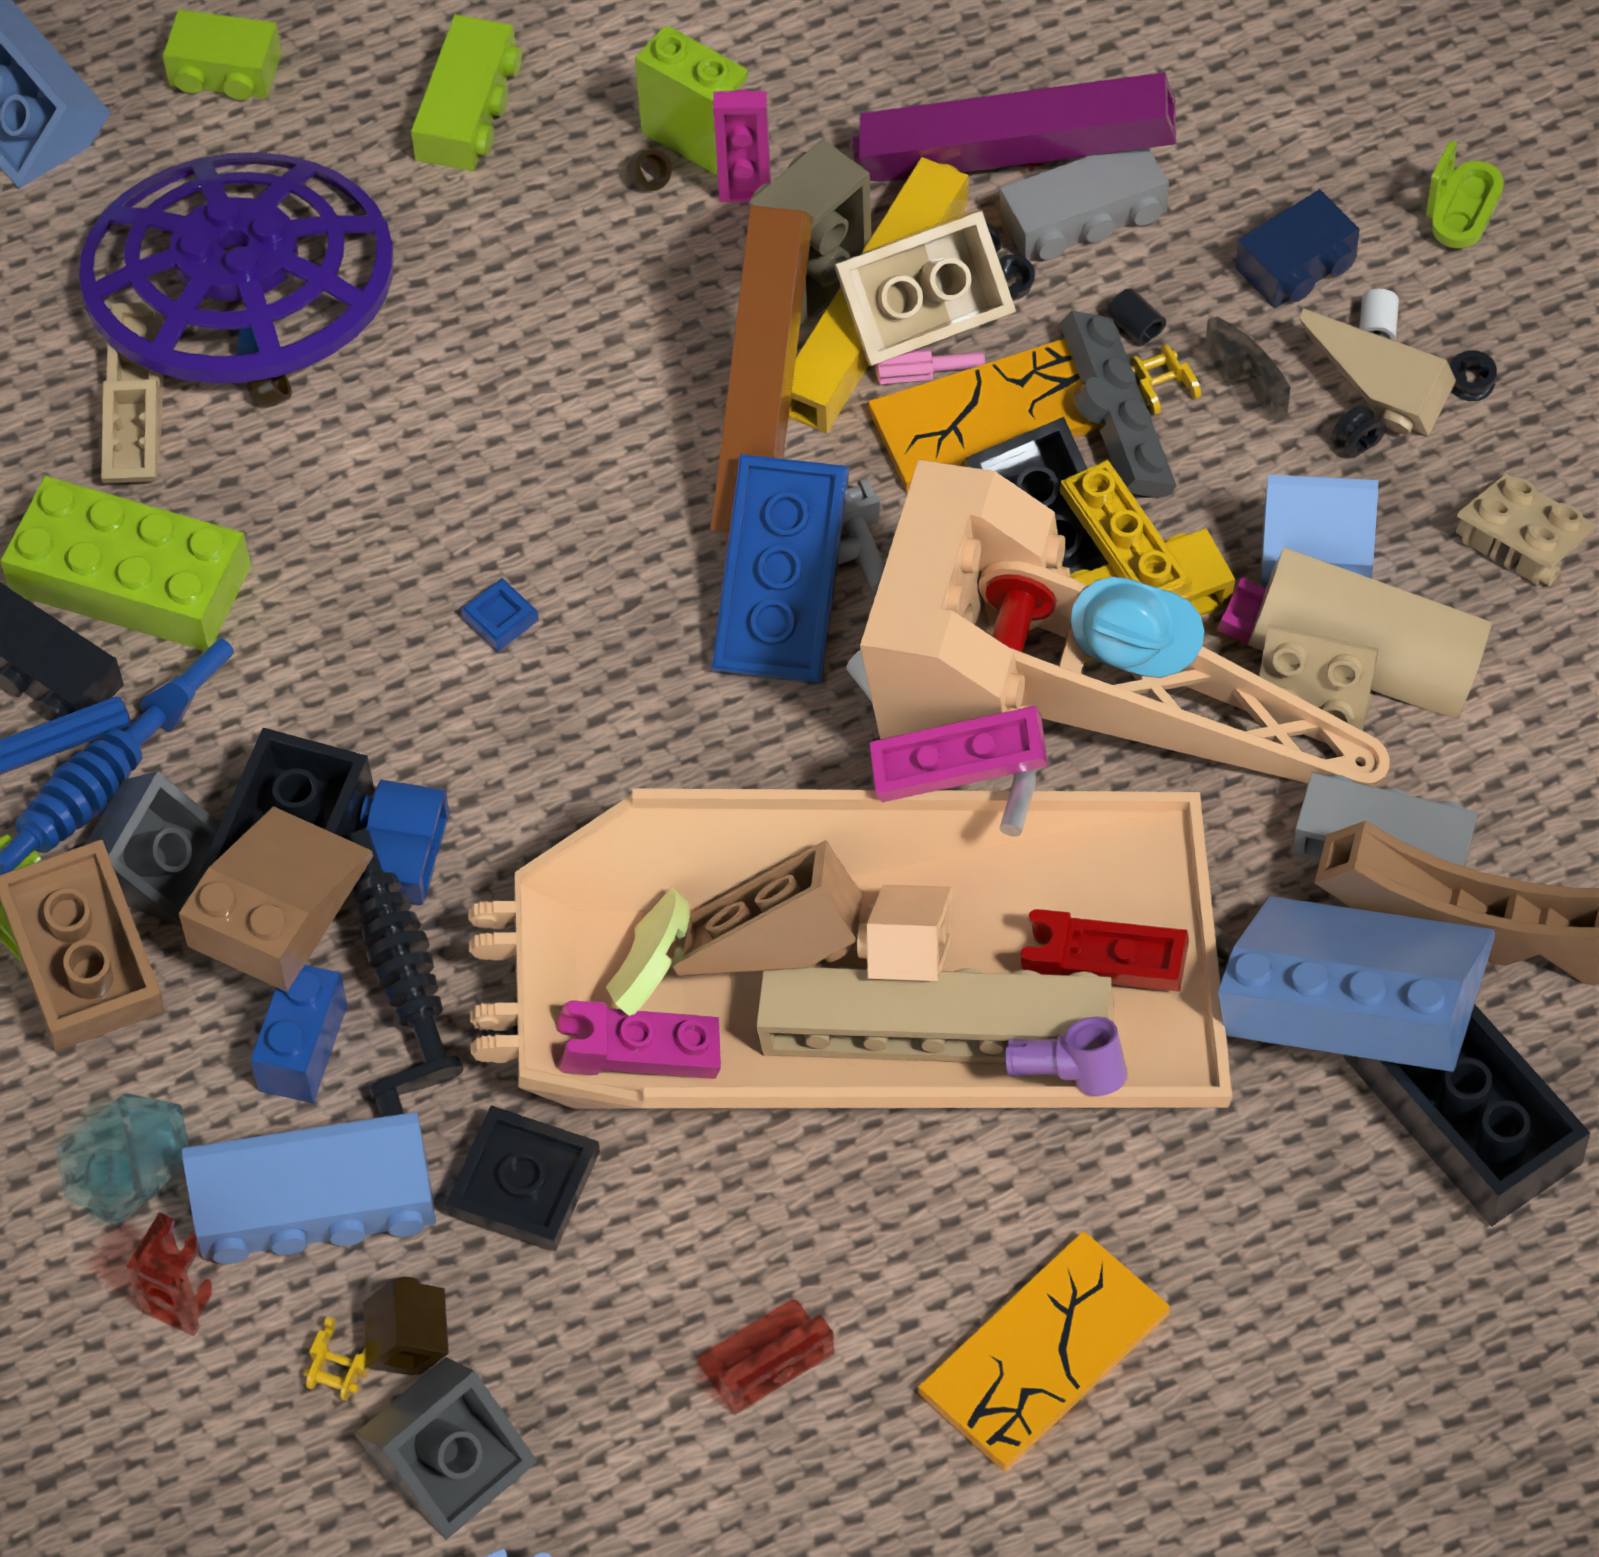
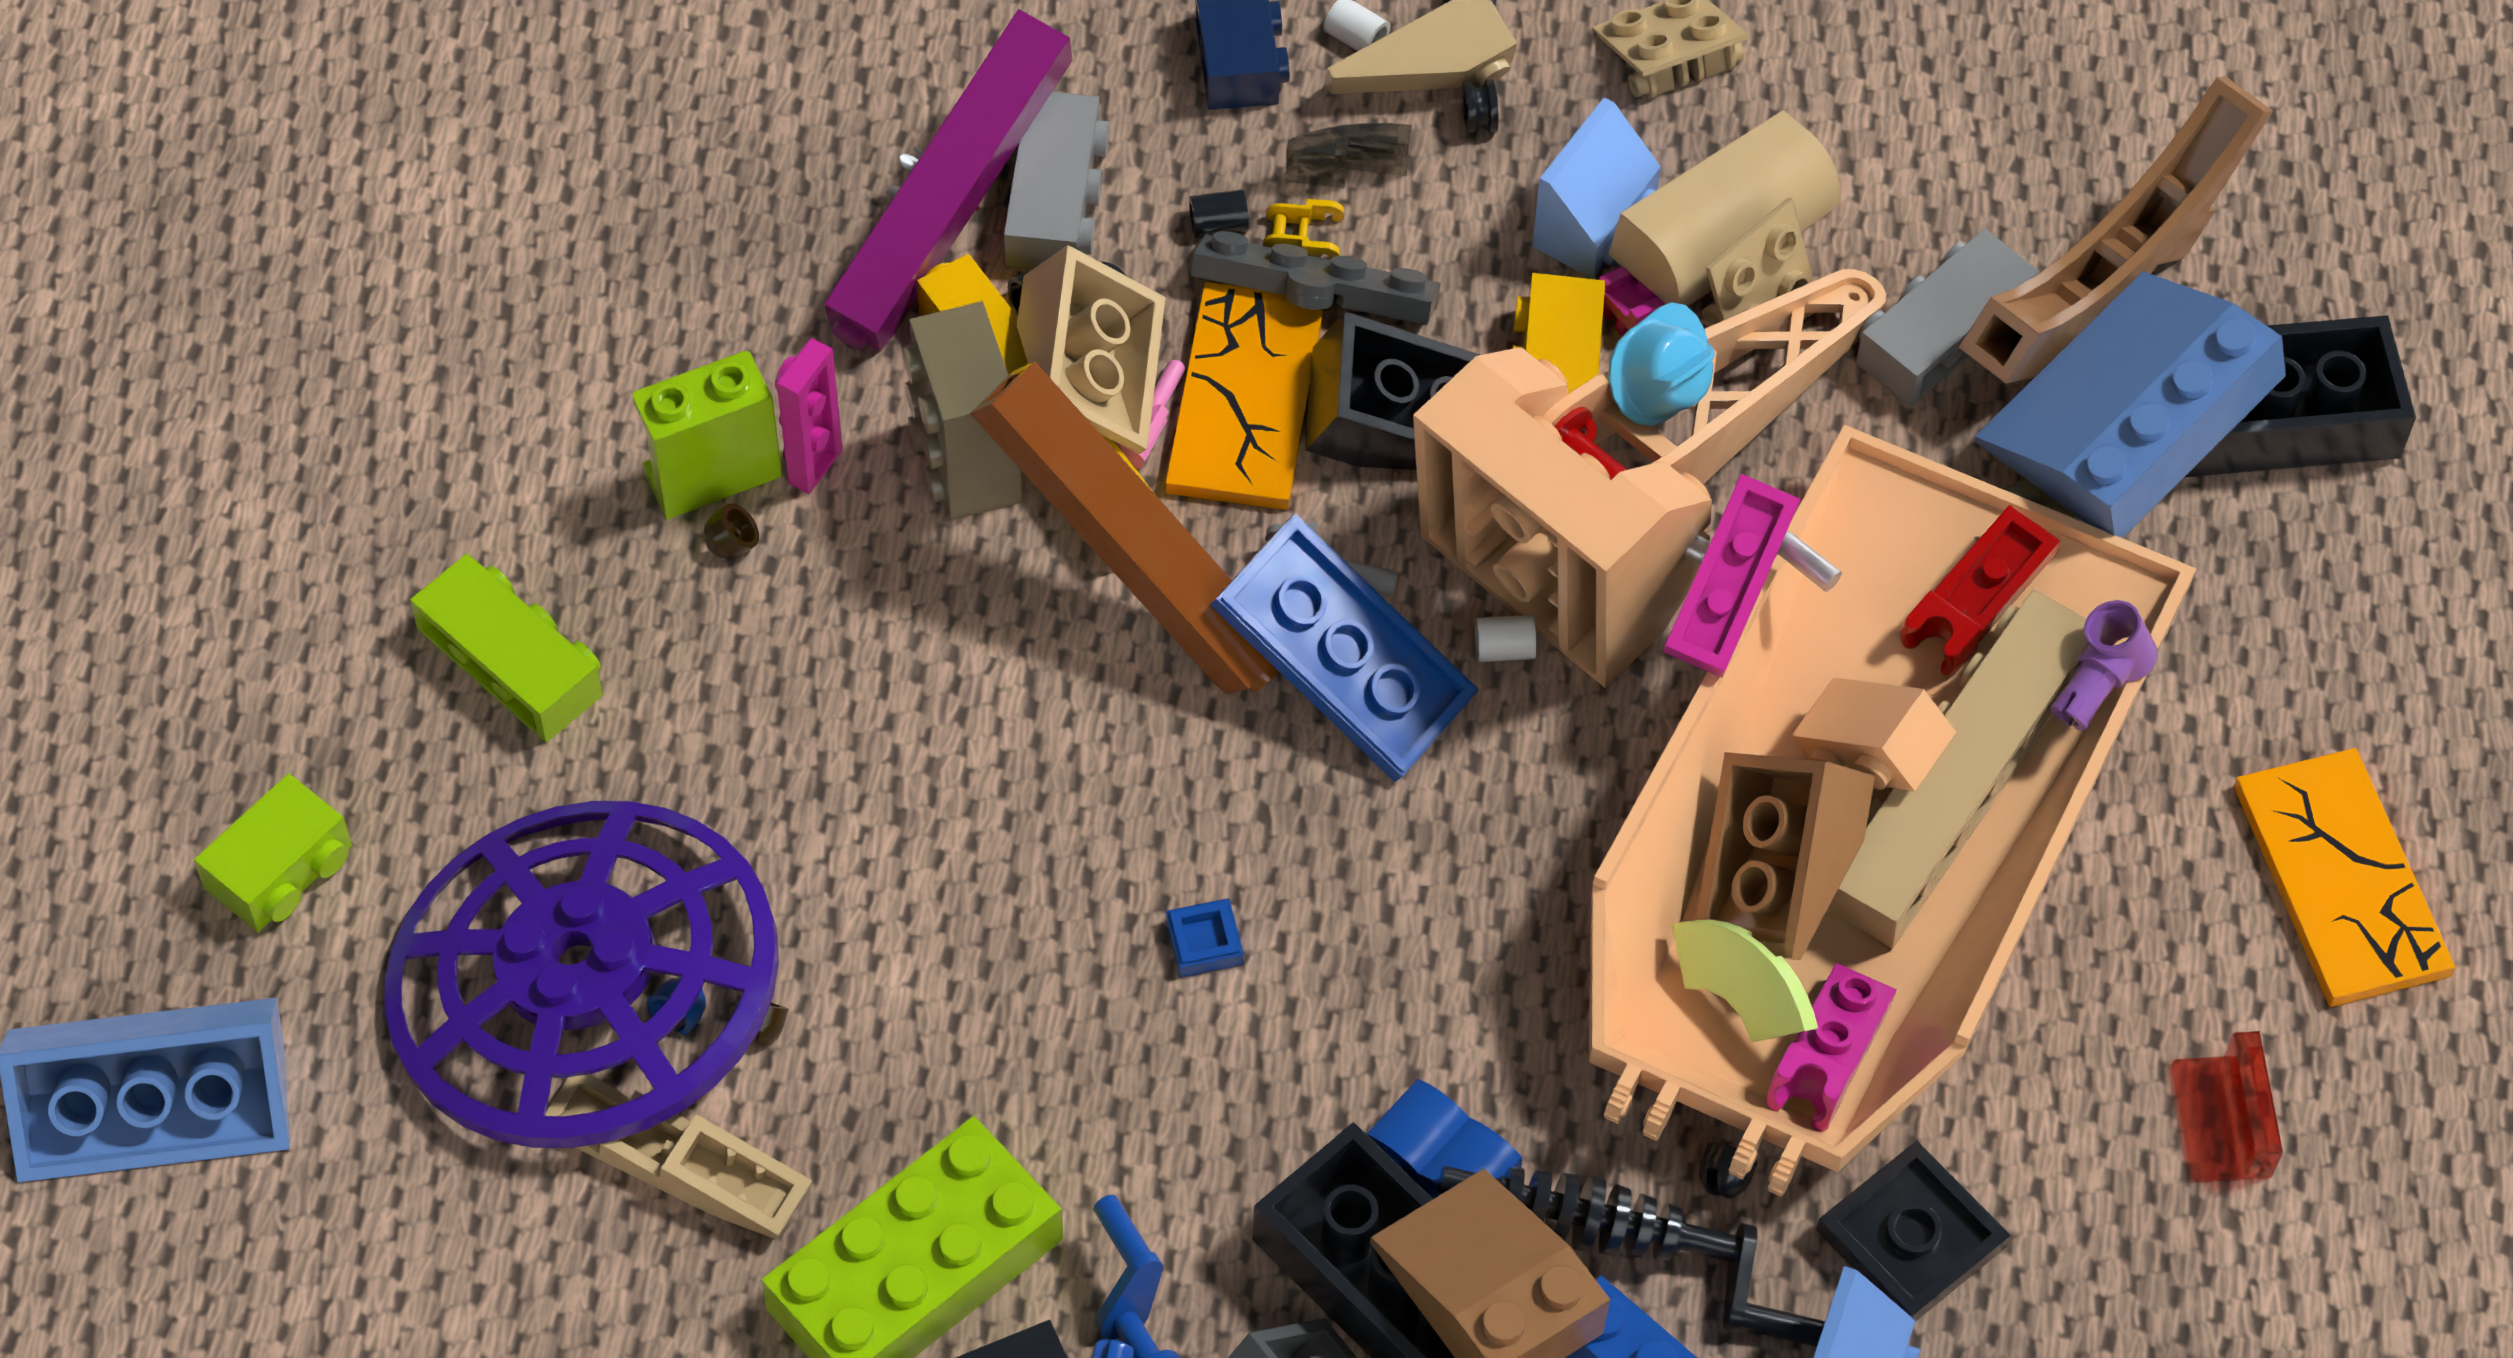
camera: 65 degrees left, 0 degrees up
yellow tile [1060,460,1192,596] -> none

